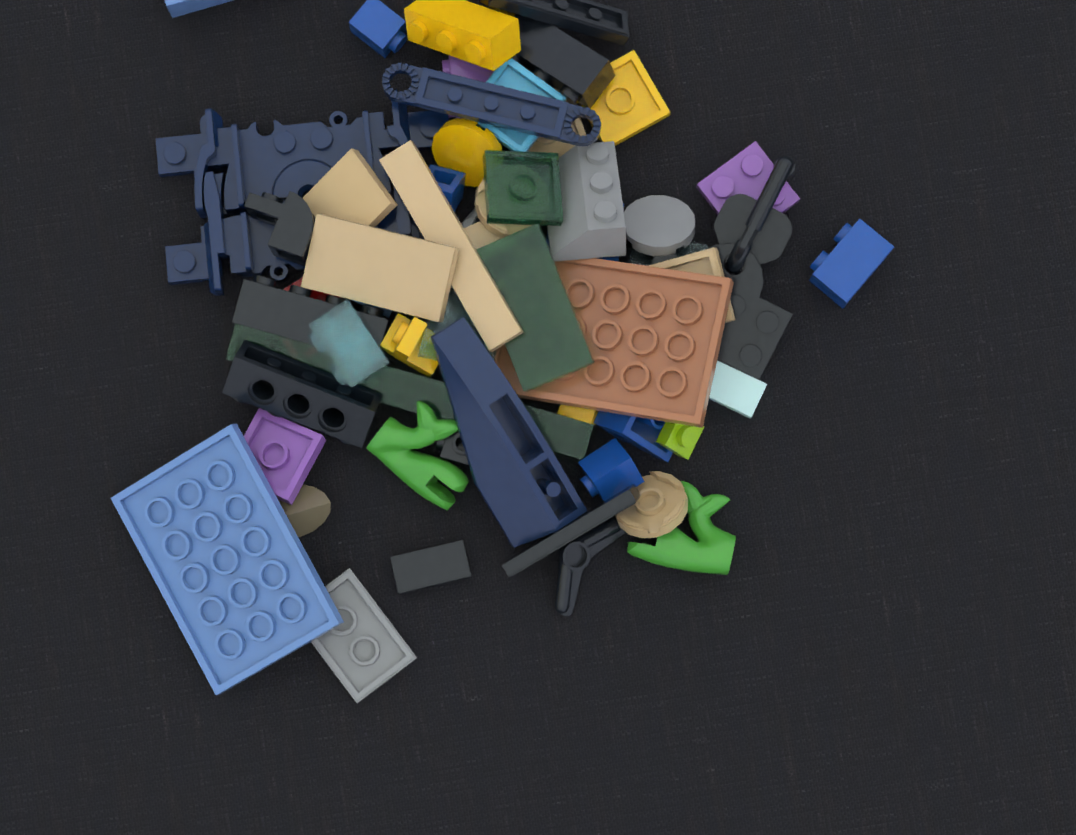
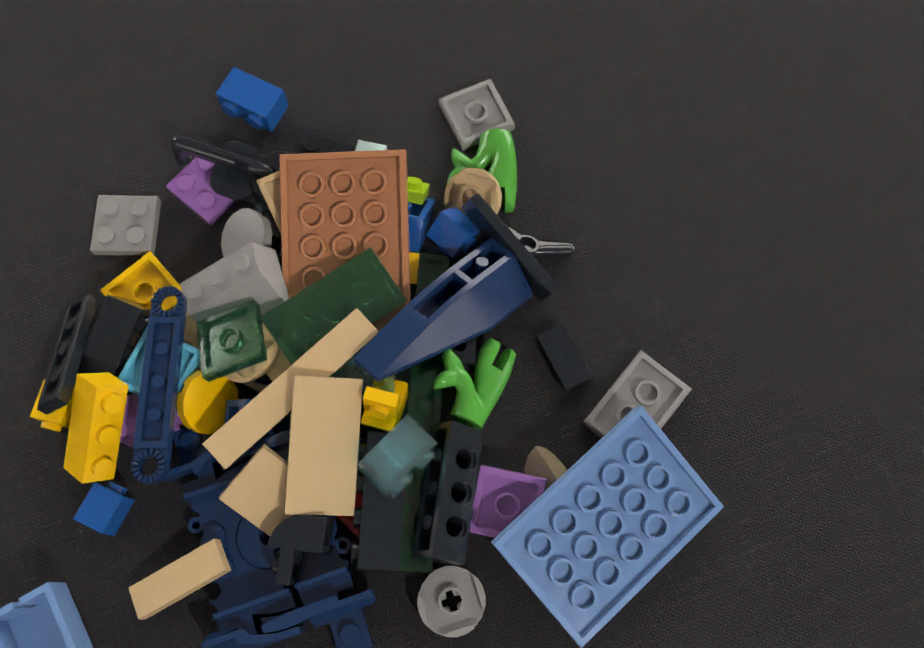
camera: 105 degrees left, 10 degrees down
none -> light grey plate [90,195,161,256]
none -> tan tile [129,539,231,620]
none -> light grey plate [417,566,486,637]
none -> light grey tile [439,78,515,151]

